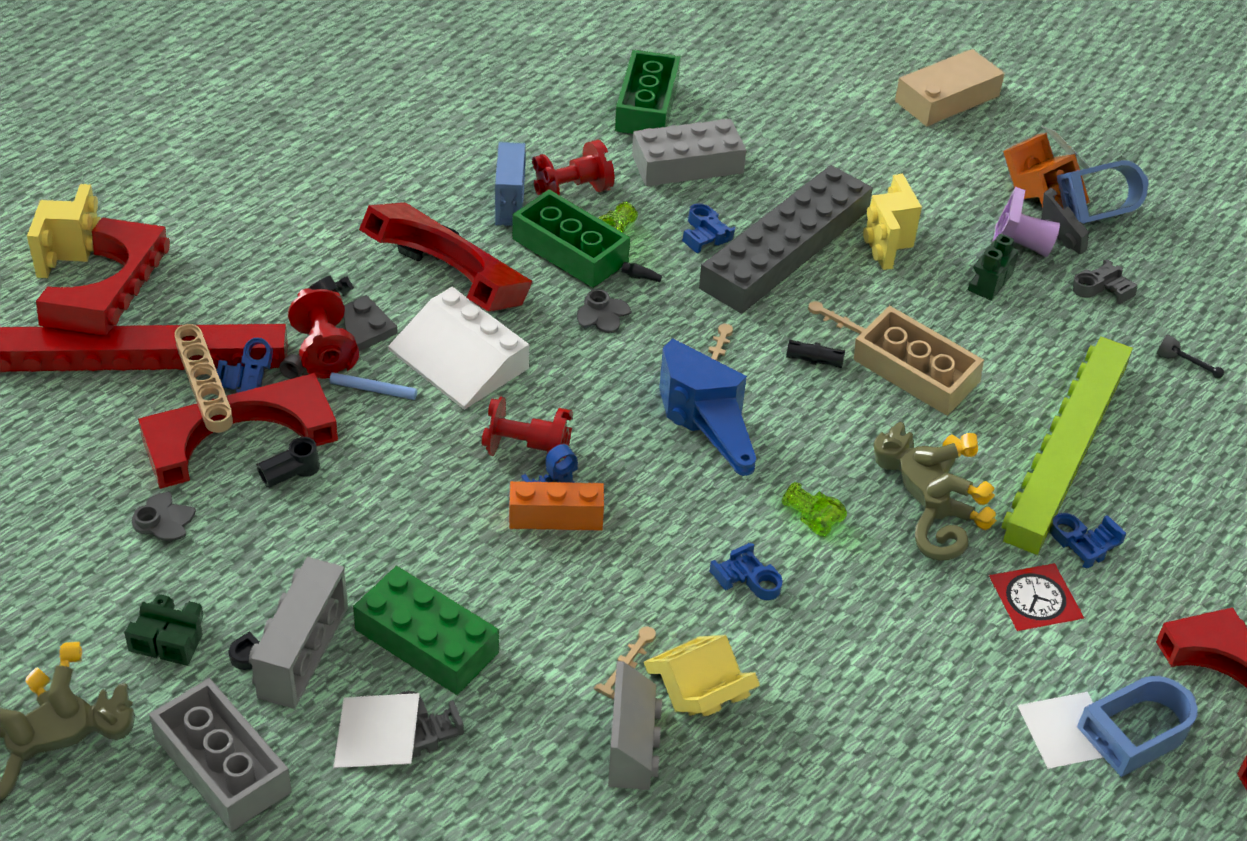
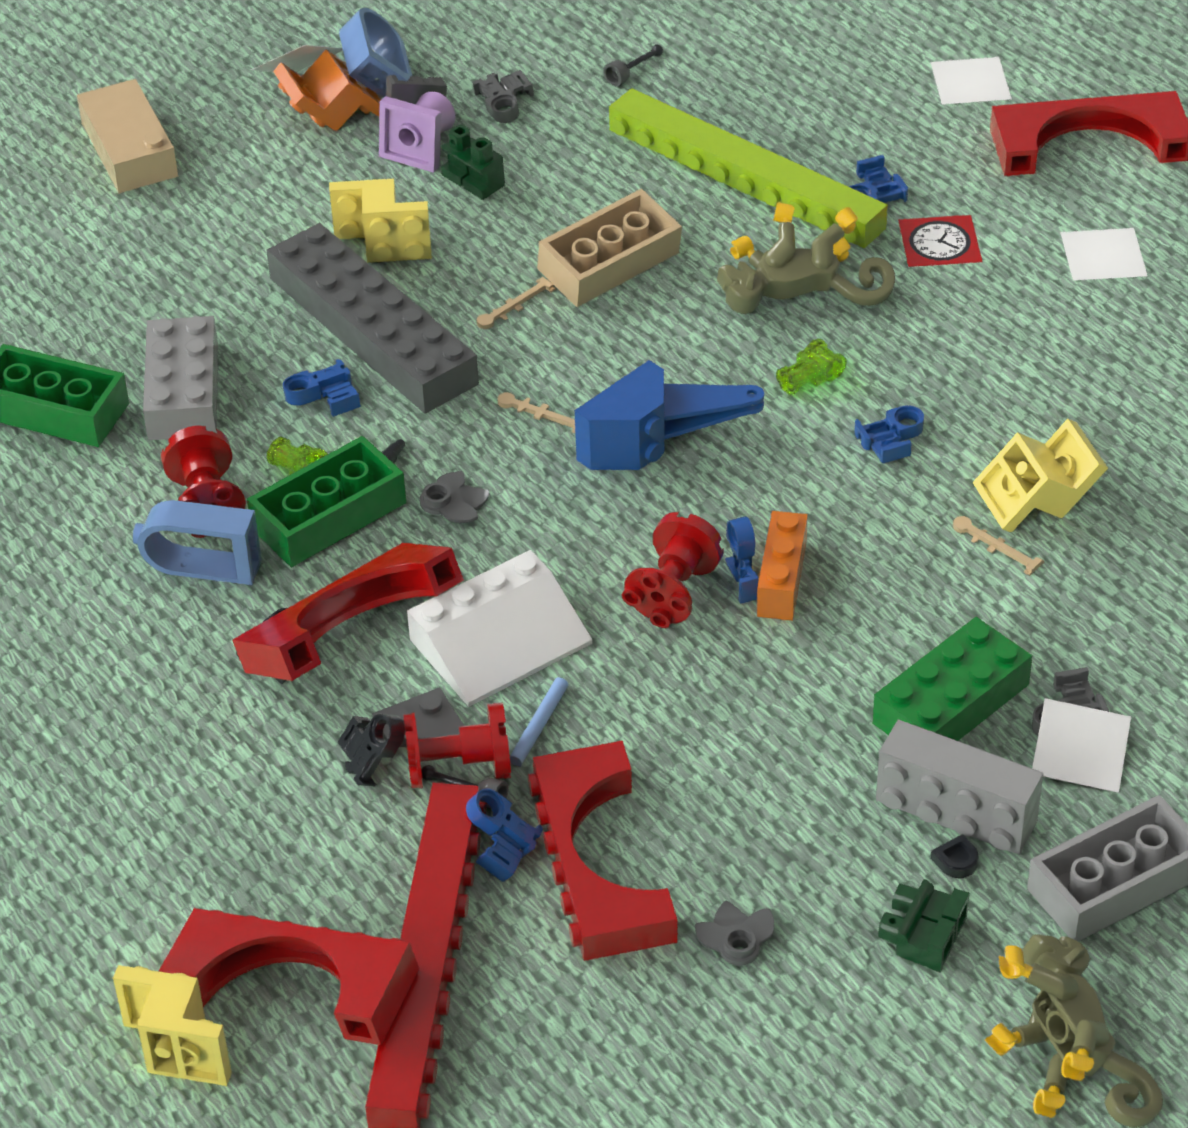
camera: 75 degrees left, 0 degrees up
tan beam [175,324,233,433] -> none
black piece [256,437,320,488] -> none
light grey slope [608,661,662,790] -> none
black pin [786,339,846,368] -> none
medium blue window [1077,676,1198,777] -> none

